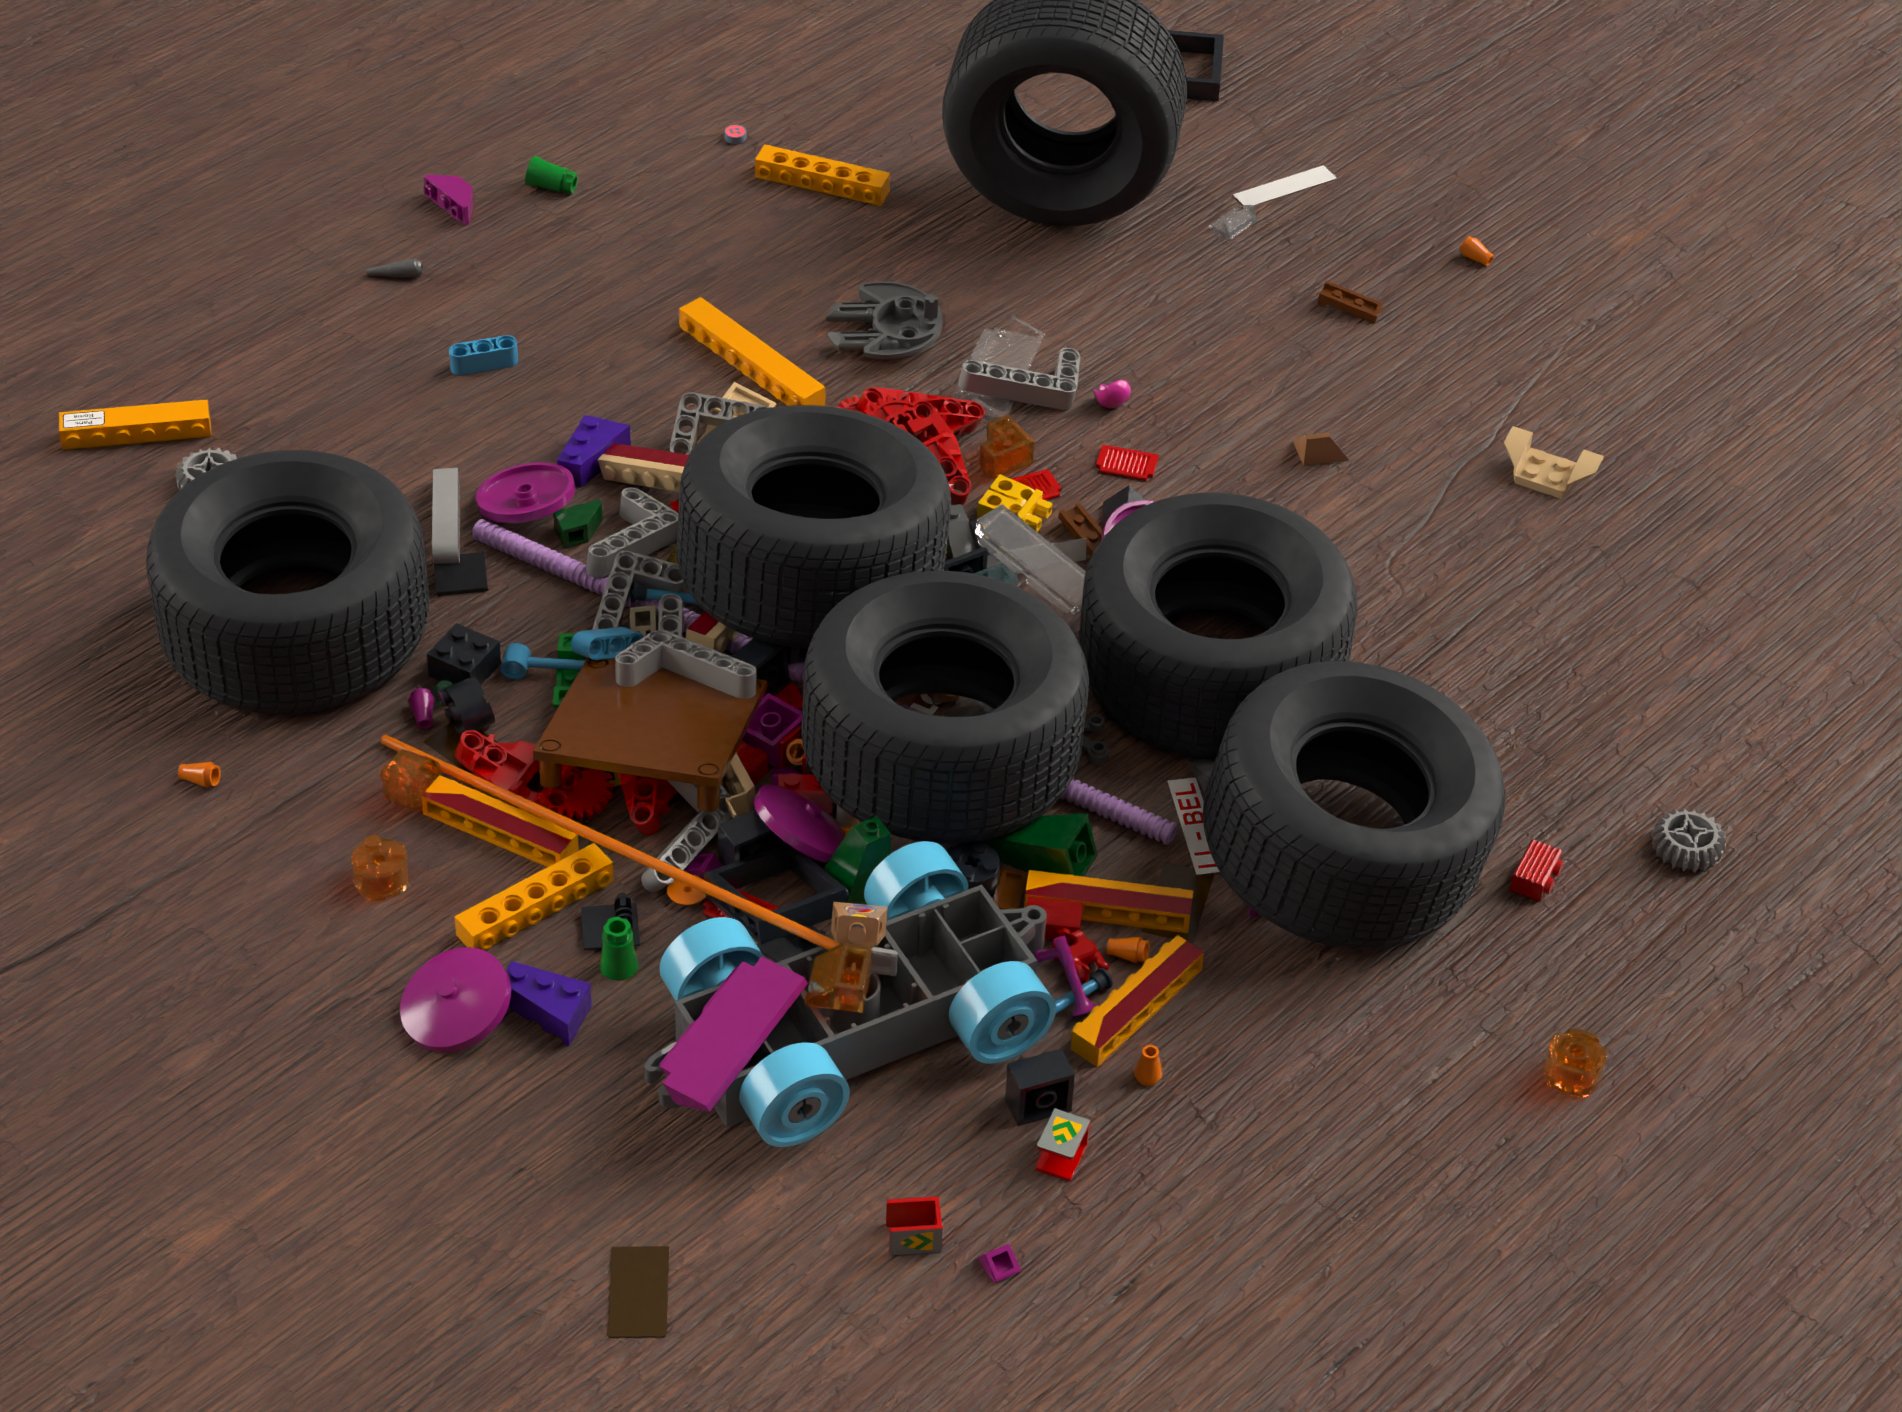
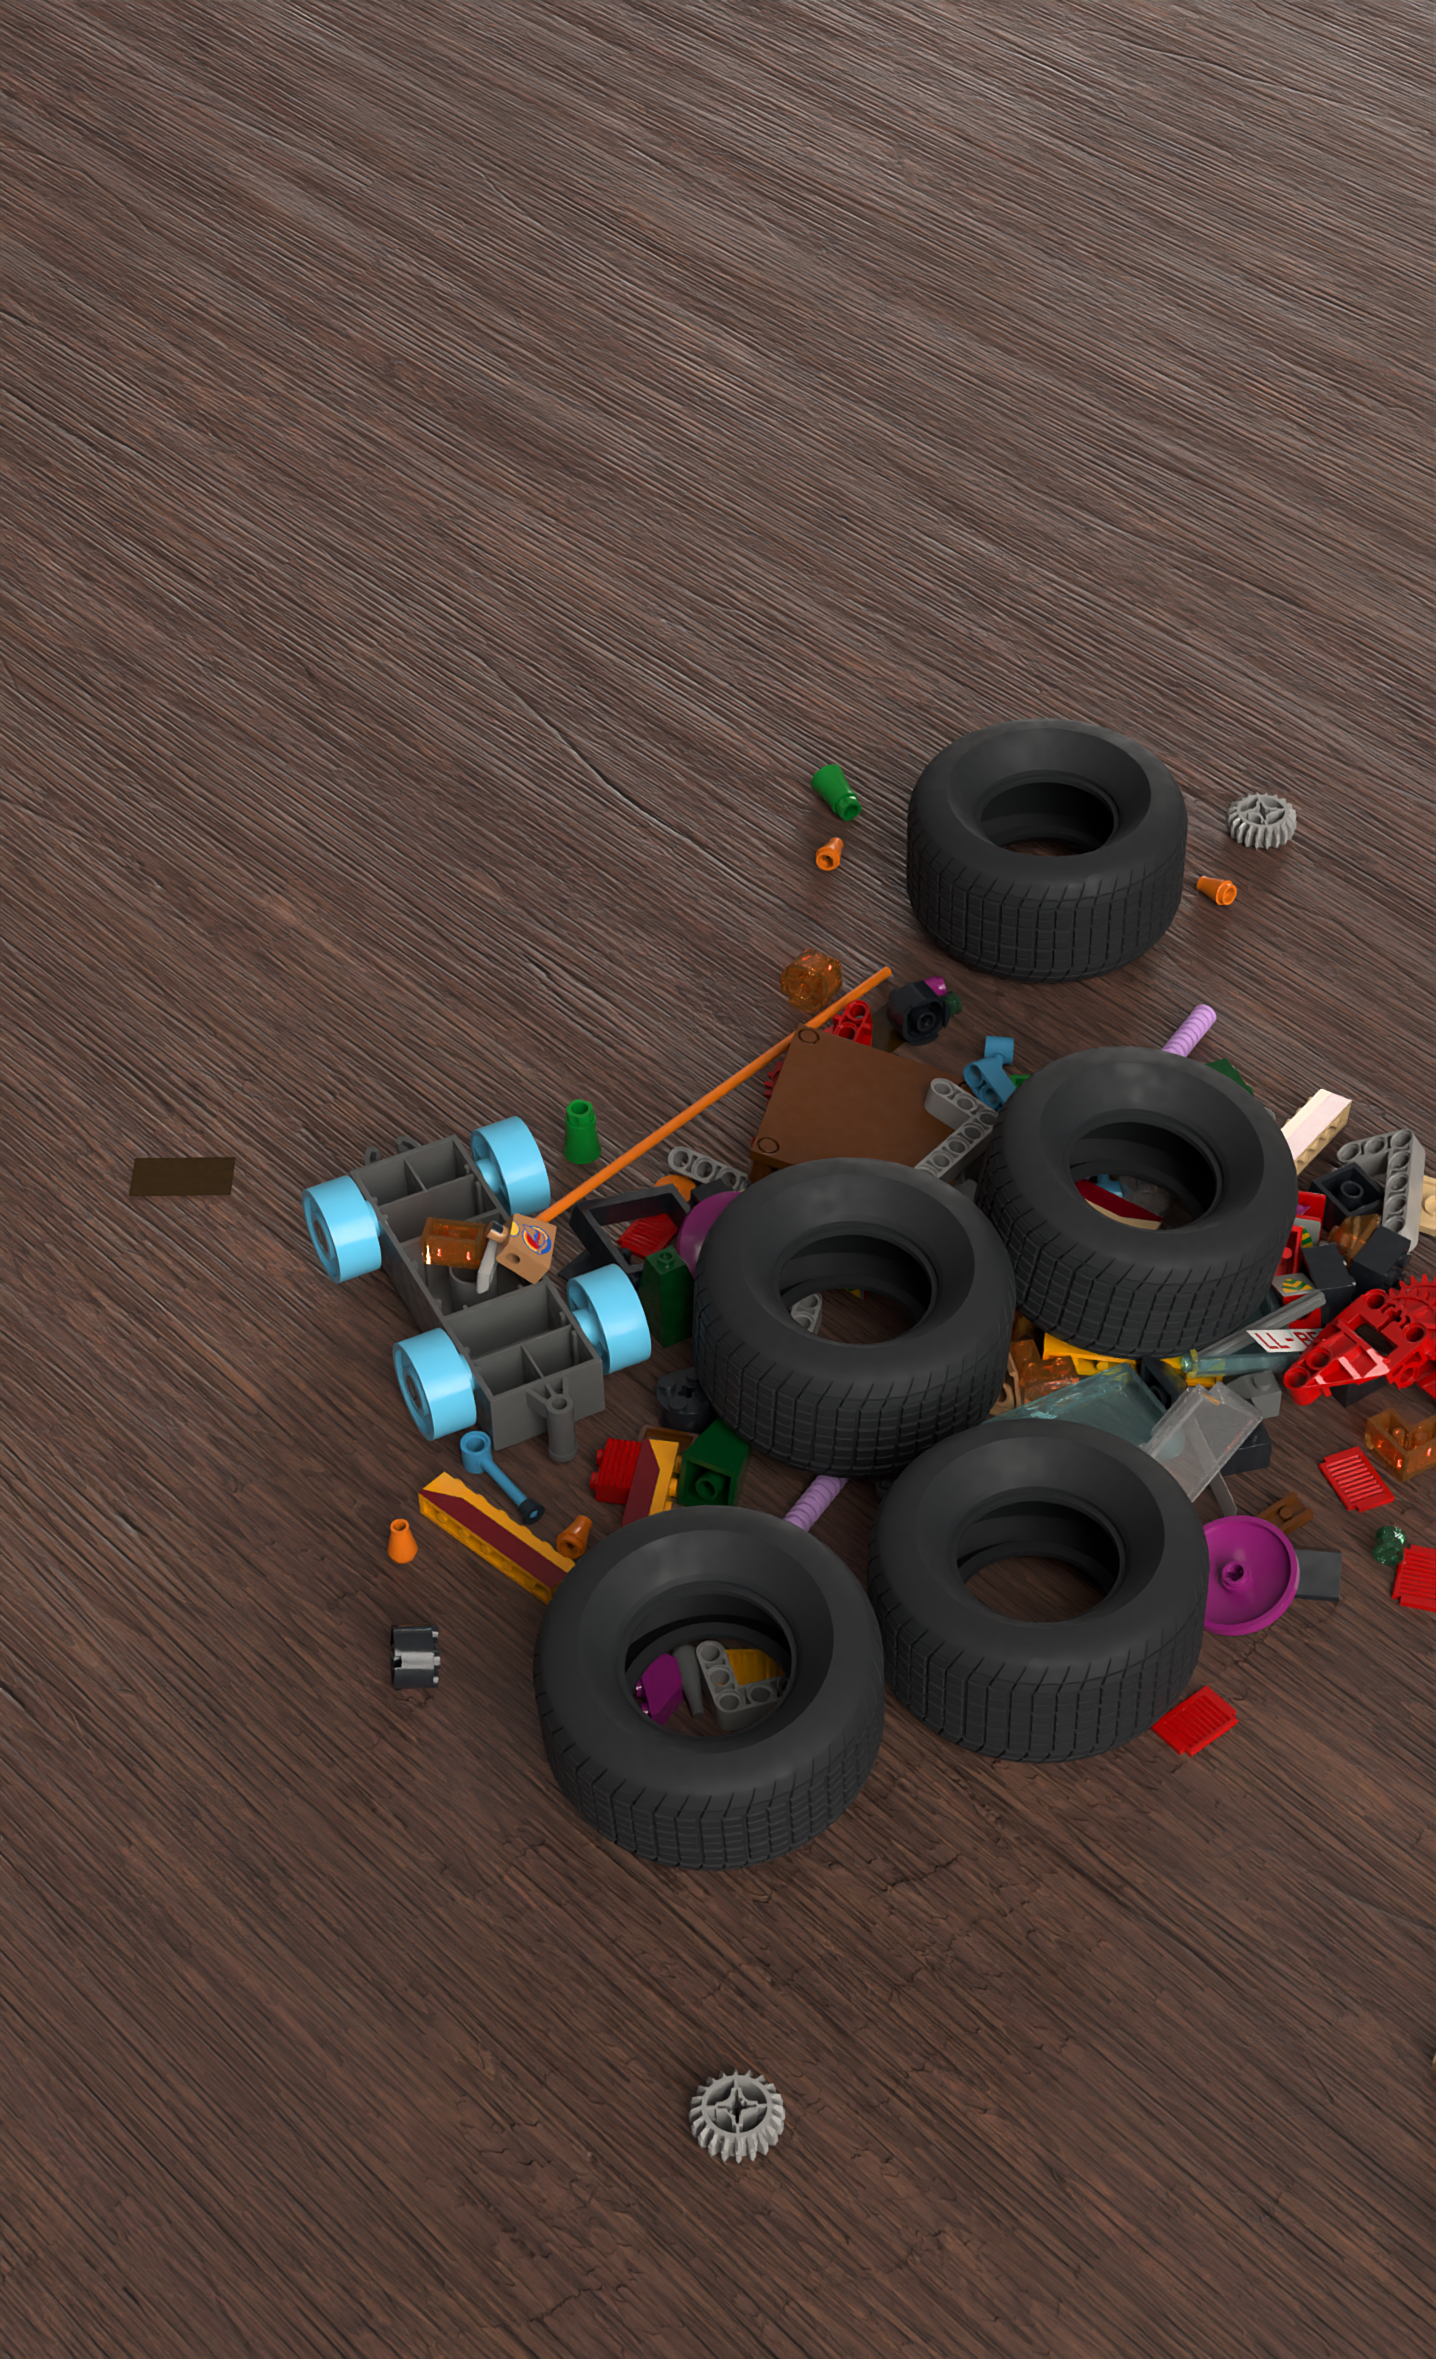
camera: 95 degrees right, 0 degrees up
light orange brick [59,399,211,450] -> none
clear orange brick [351,835,409,901] -> none
magenta dish [400,947,511,1053] -> none
light orange brick [421,775,579,867] -> none
black brick [427,623,501,686] -> none
light grey beam [432,468,460,564] -> none
black slope [434,552,488,596] -> none
light orange brick [454,843,614,950] -> none
magenta dish [476,462,575,523] -> none
dark purple wedge [506,961,592,1047] -> none
dark purple wedge [557,415,631,487] -> none
black hinge [581,892,640,950] -> none
magenta slope [660,956,808,1112] -> none
piece [886,1196,943,1255] -> none
yellow hips [977,474,1053,534] -> none
magenta slope [978,1243,1021,1283] -> none
black brick [1005,1049,1075,1126] -> none
magenta piece [1035,936,1099,1016] -> none
piece [1035,1108,1090,1181] -> none
red animal [1052,929,1109,984] -> none
red brick [1509,839,1564,901] -> none
clear orange brick [1544,1029,1607,1098] -> none
none -> black brick [390,1624,440,1689]
none -> green plant [811,764,862,821]
none -> clear green wheel [1372,1526,1407,1566]

